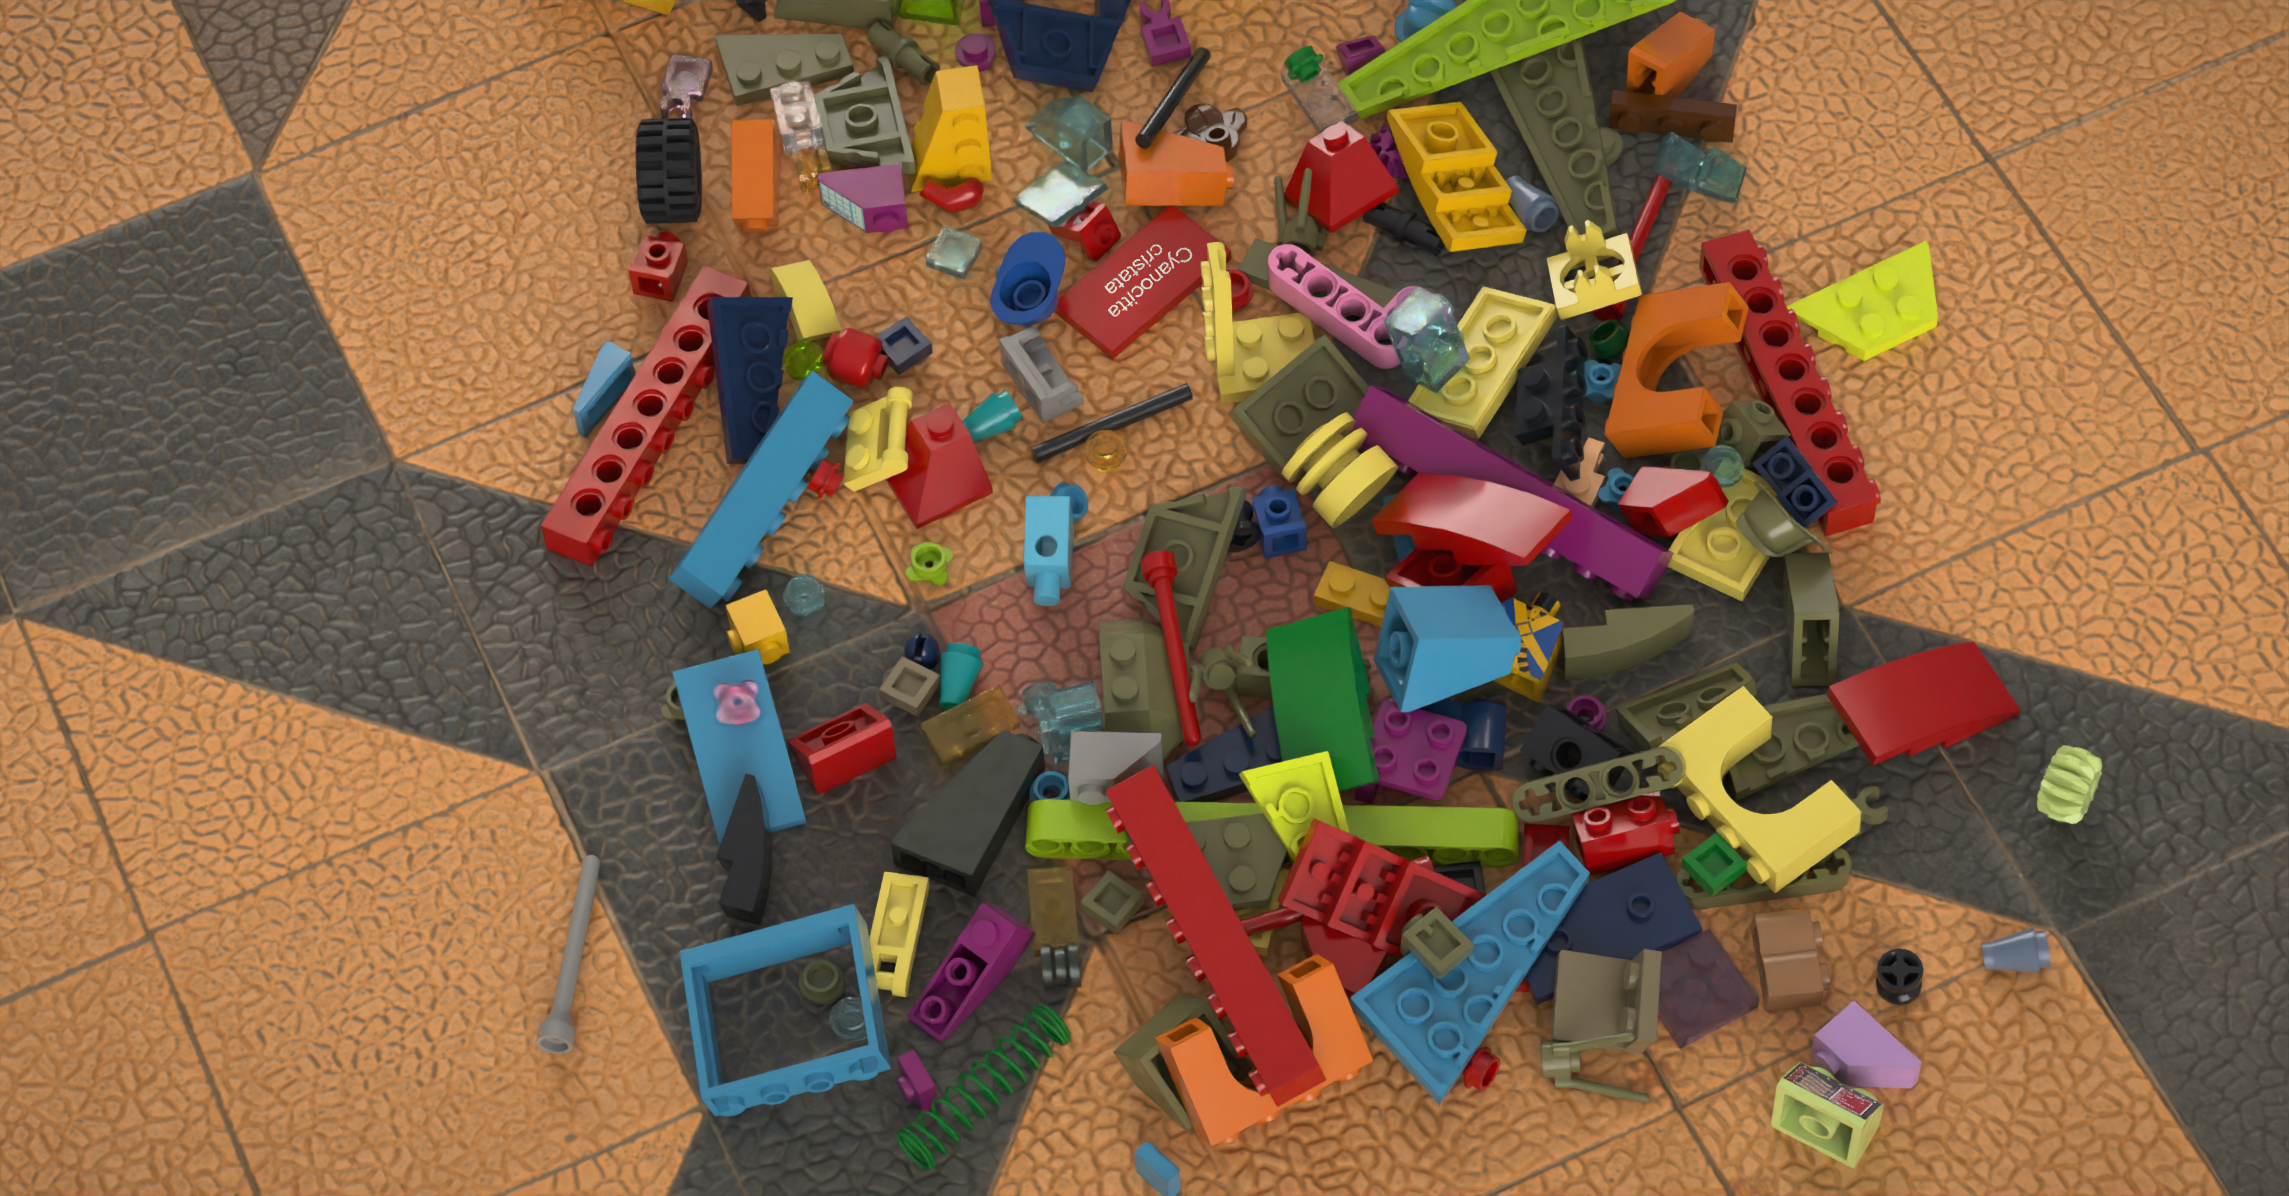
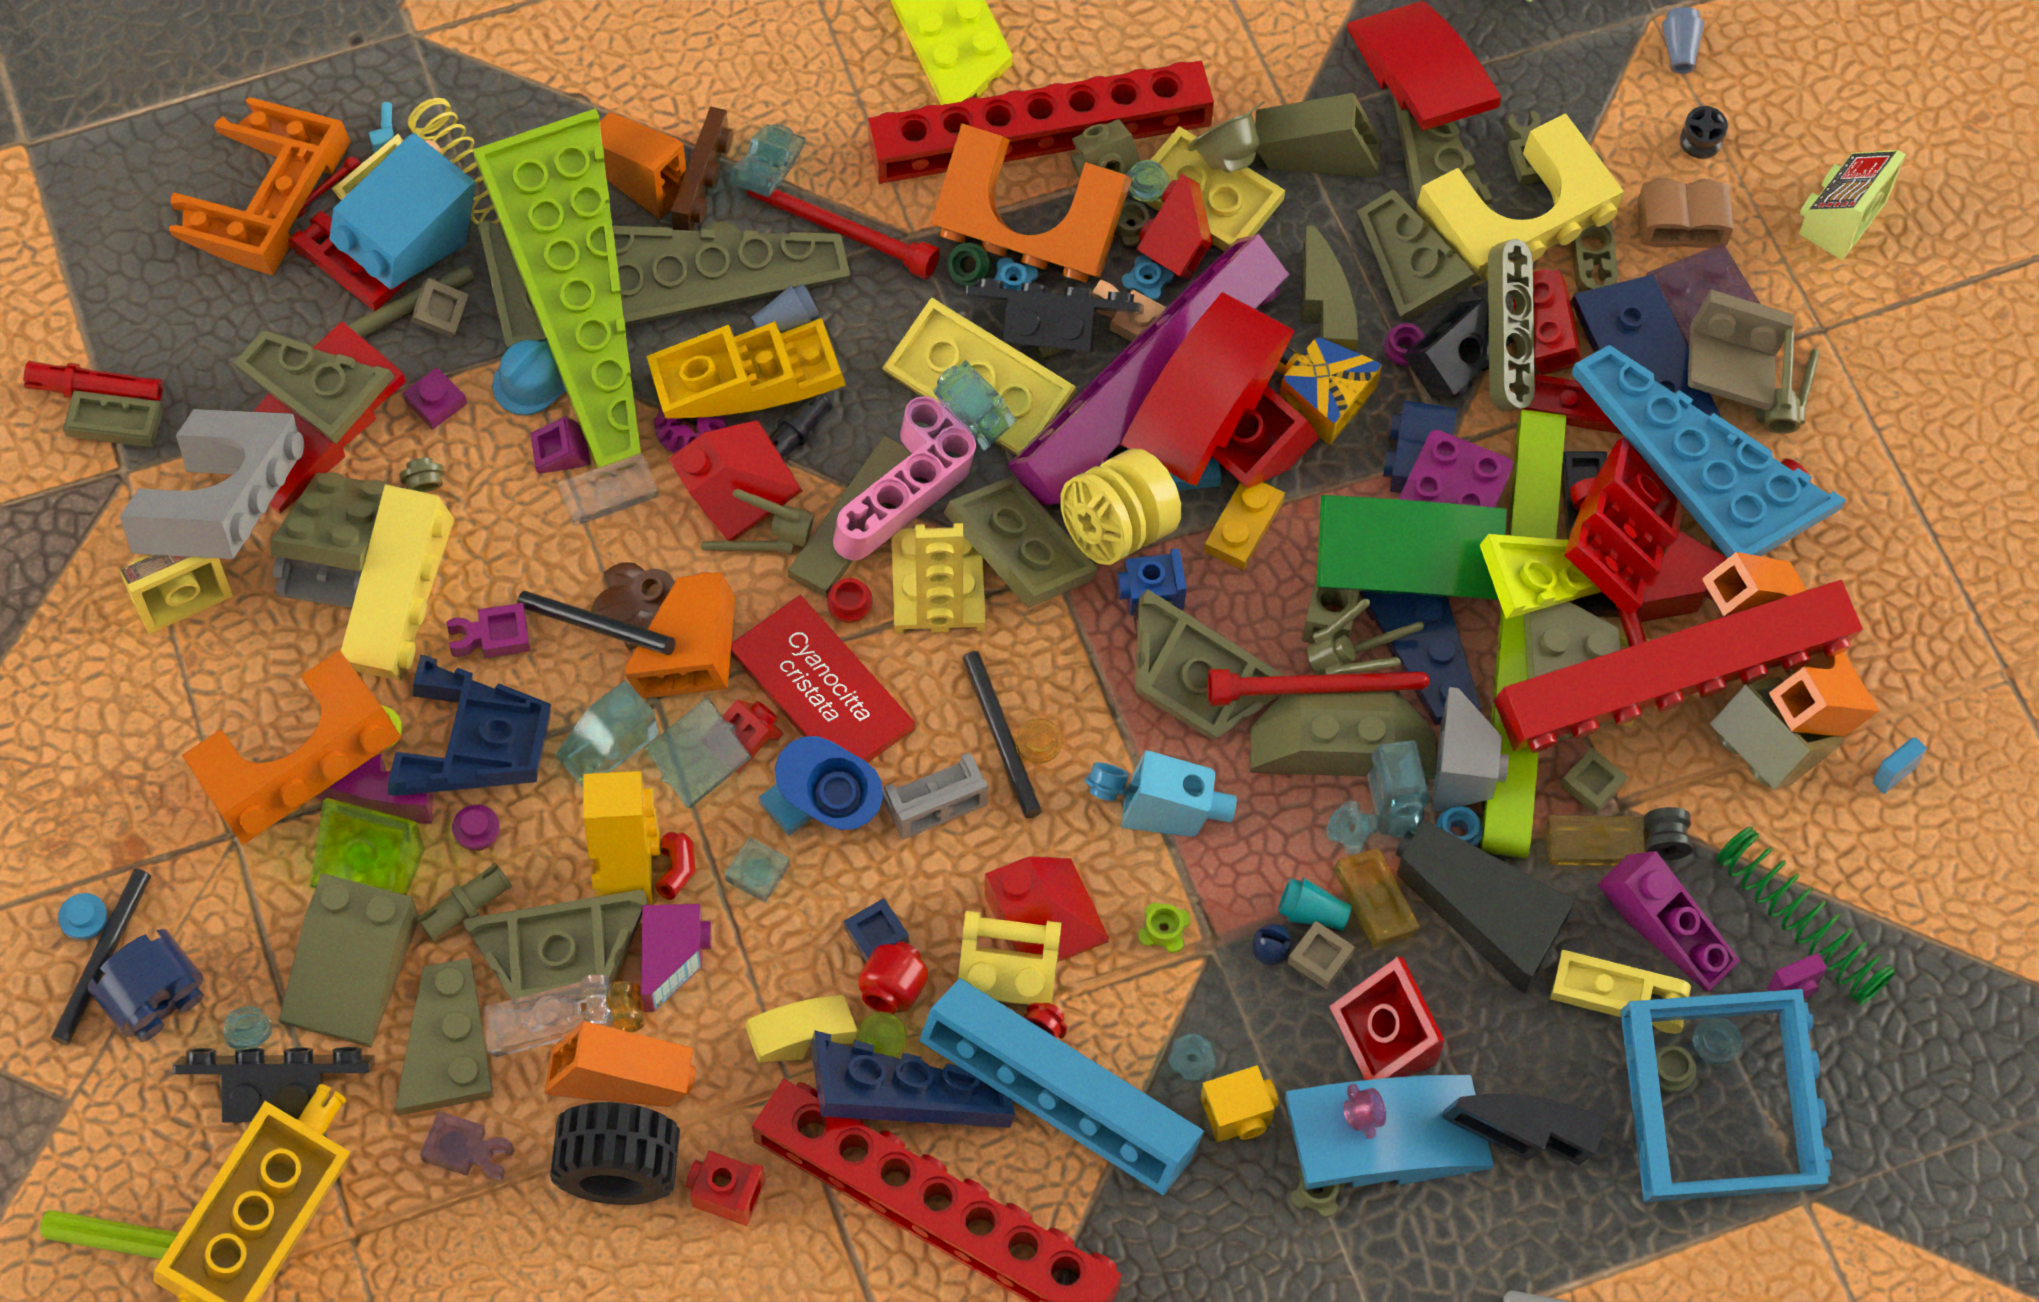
camera: 90 degrees left, 5 degrees up
dark azure slope [573,341,636,437] -> none
teal cone [962,390,1023,443] -> none
green plate [1284,46,1324,83] -> none
dark azure slope [1373,585,1521,712] -> none
olive bracket [1400,907,1474,980] -> none
light yellow piece [1547,220,1642,320] -> none
green plate [1681,832,1747,897] -> none
dark blue slope [1753,436,1838,529] -> none
lavender slope [1811,1001,1922,1088] -> none

